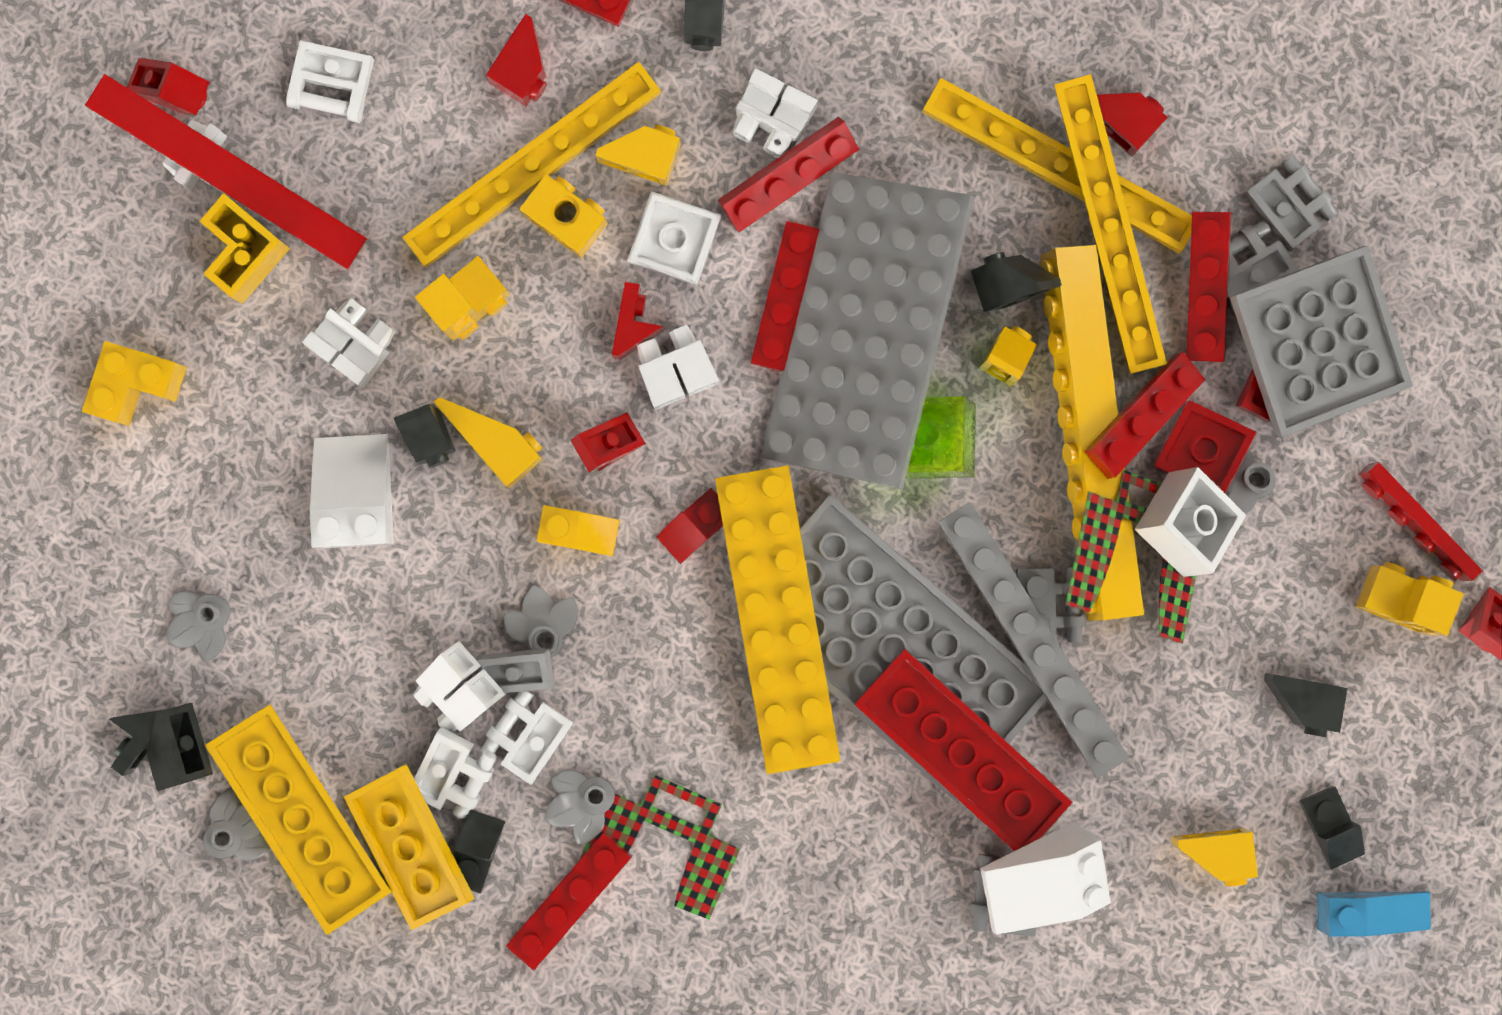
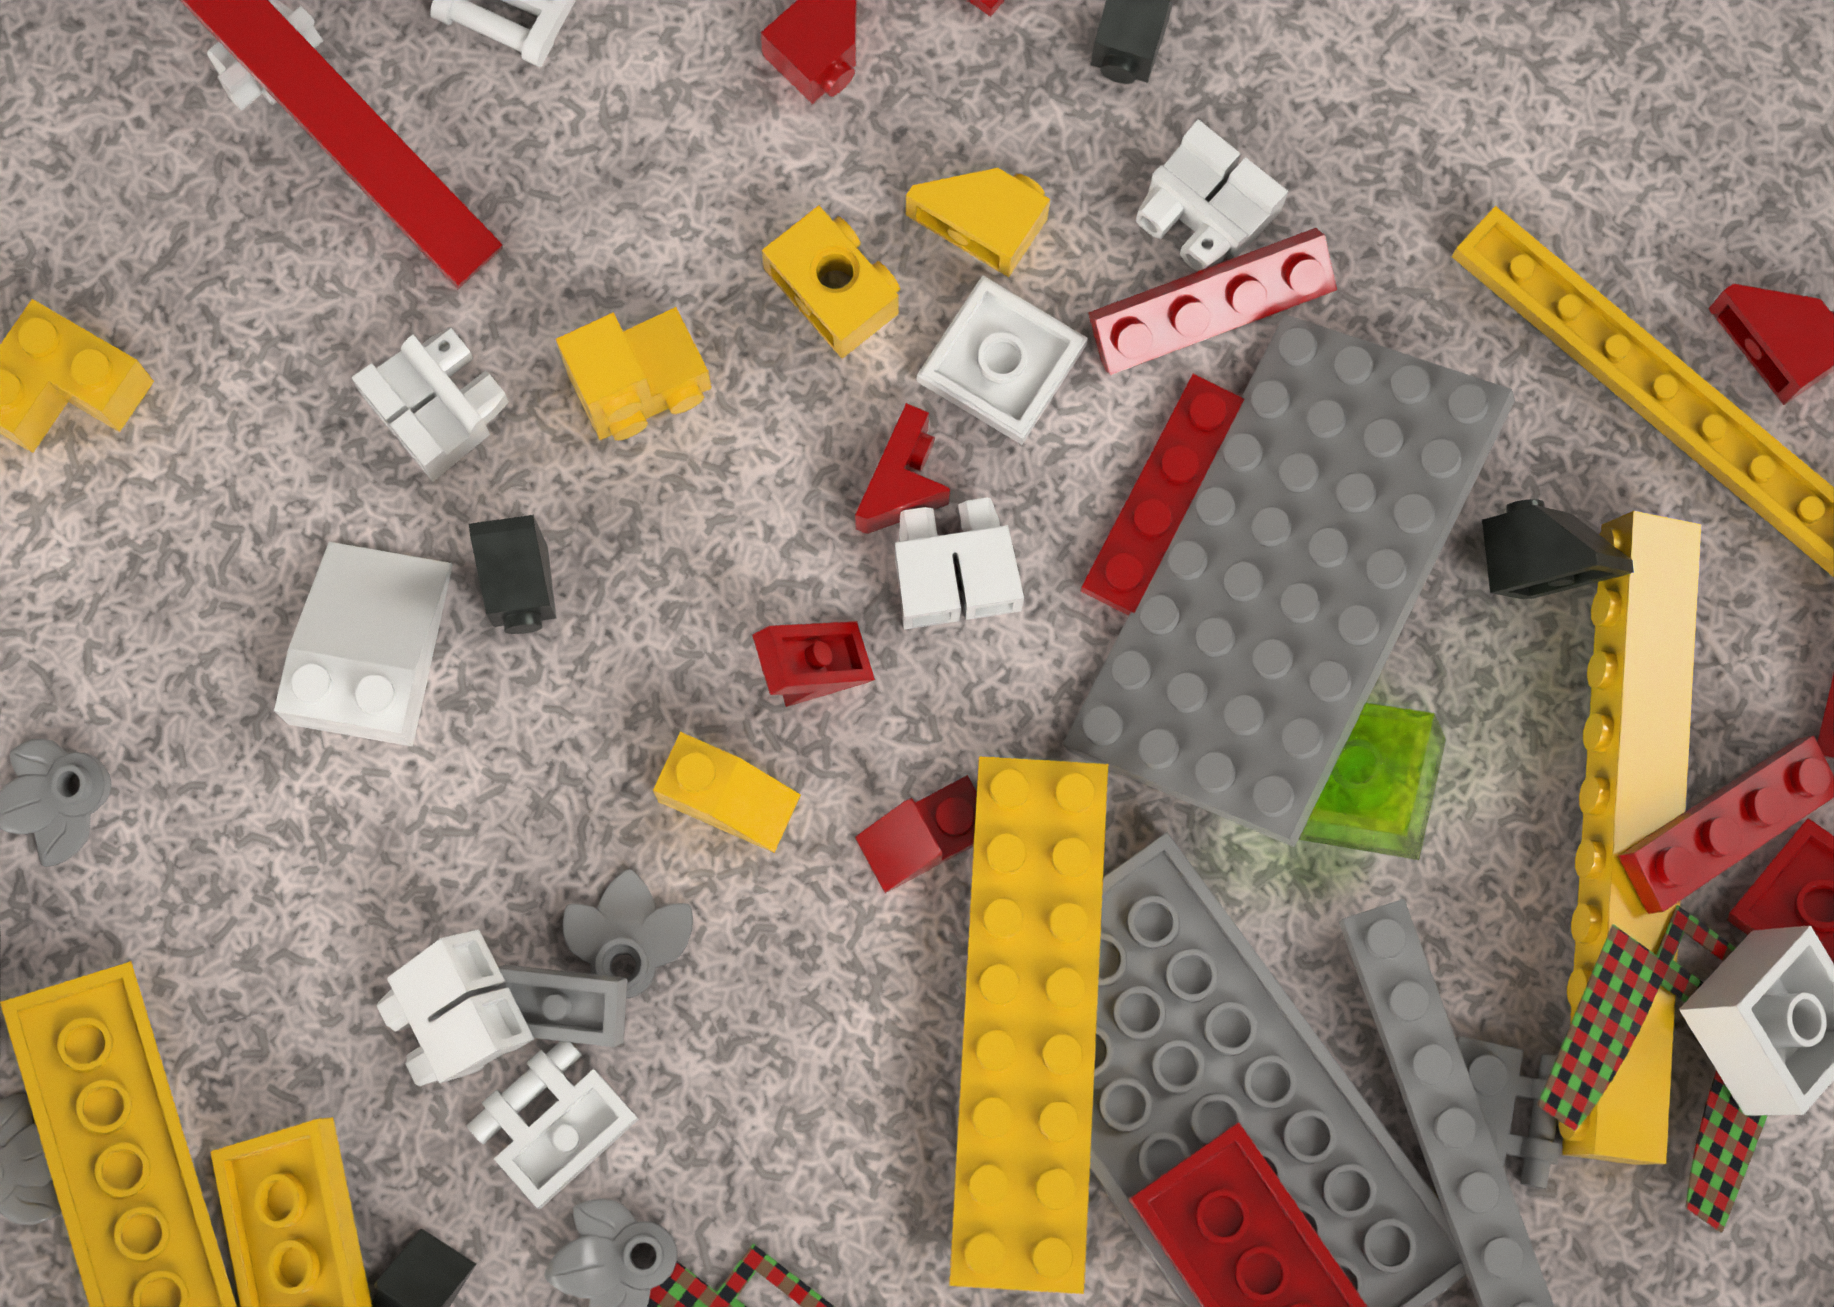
camera: 10 degrees right, 10 degrees down
yellow brick [199,193,290,304] -> none
yellow plate [402,62,662,269] -> none
white plate [414,727,497,819] -> none
yellow slope [434,397,544,488] -> none
yellow slope [979,326,1037,387] -> none
yellow plate [1054,74,1167,374] -> none

